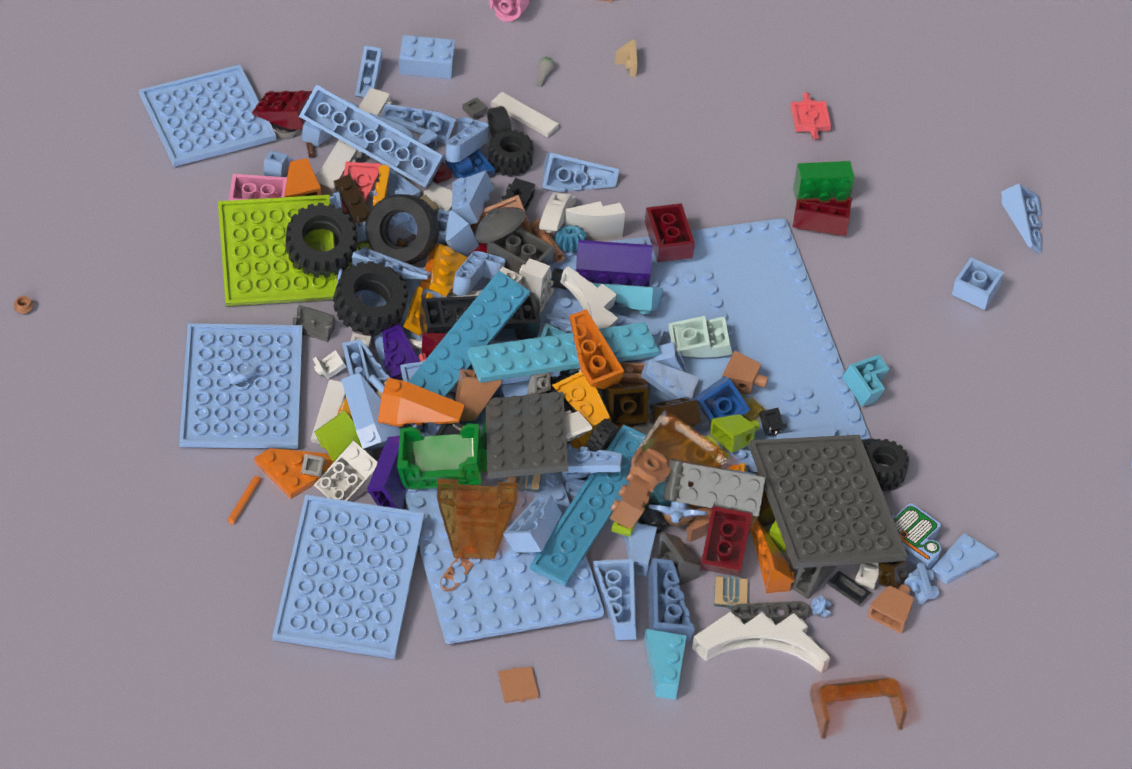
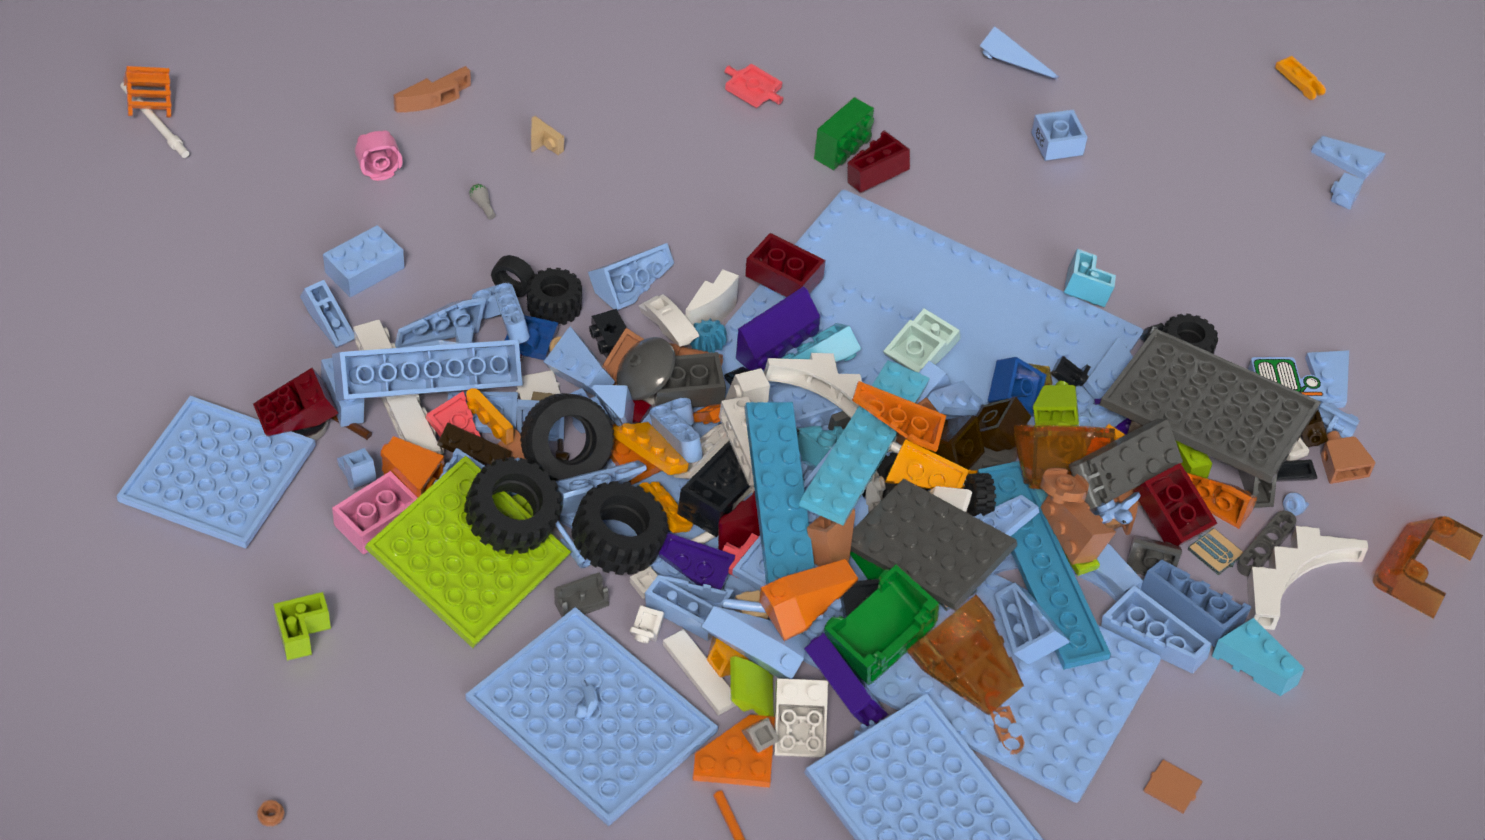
camera: 45 degrees left, 0 degrees up
dark grey plate [462,97,487,119] -> none
white tile [491,92,558,138] -> none
nougat torso [722,351,769,394] -> none
none -> lime brick [273,592,331,661]

